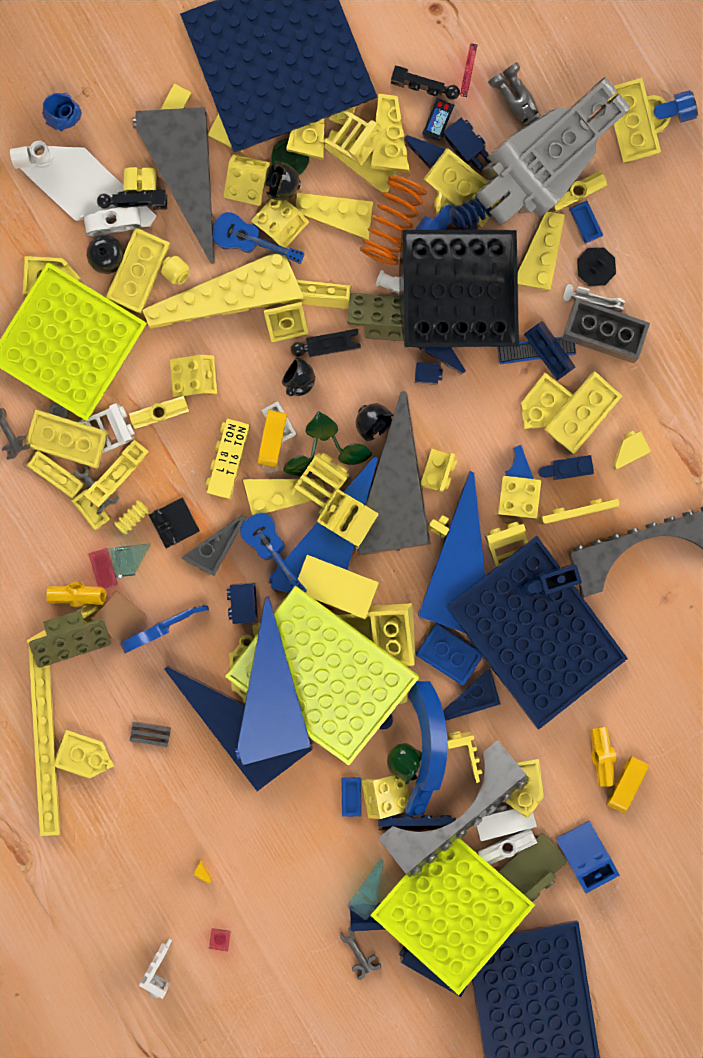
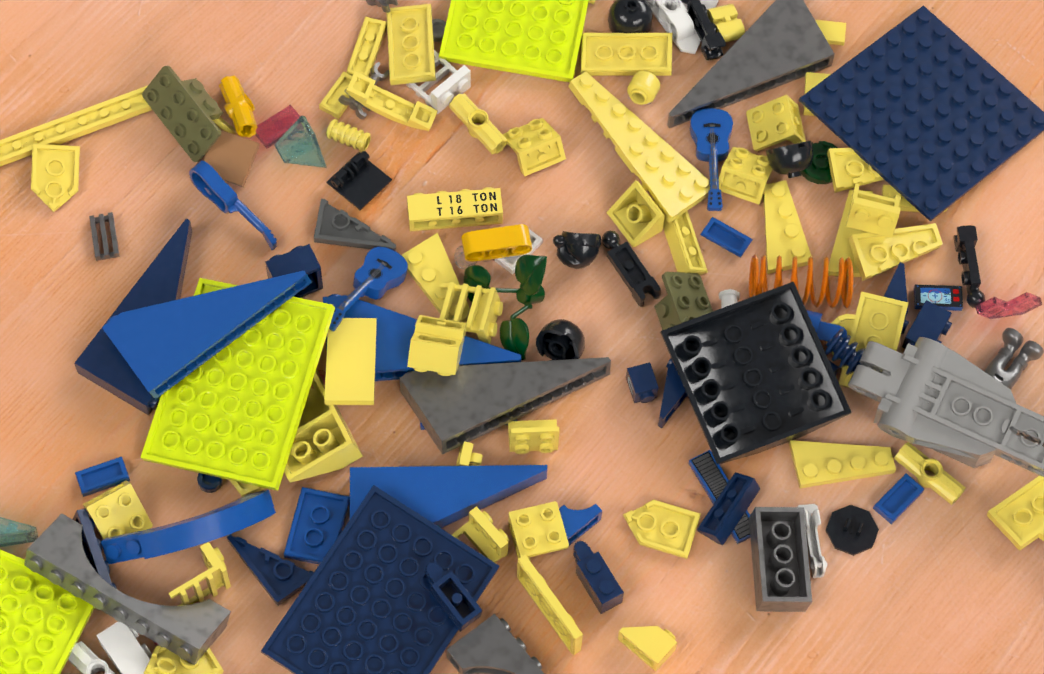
camera: 65 degrees right, 25 degrees down
dark green hair [387,743,422,784] -> none
light yellow tile [544,371,622,455] -> none
none -> blue tile [700,217,753,258]

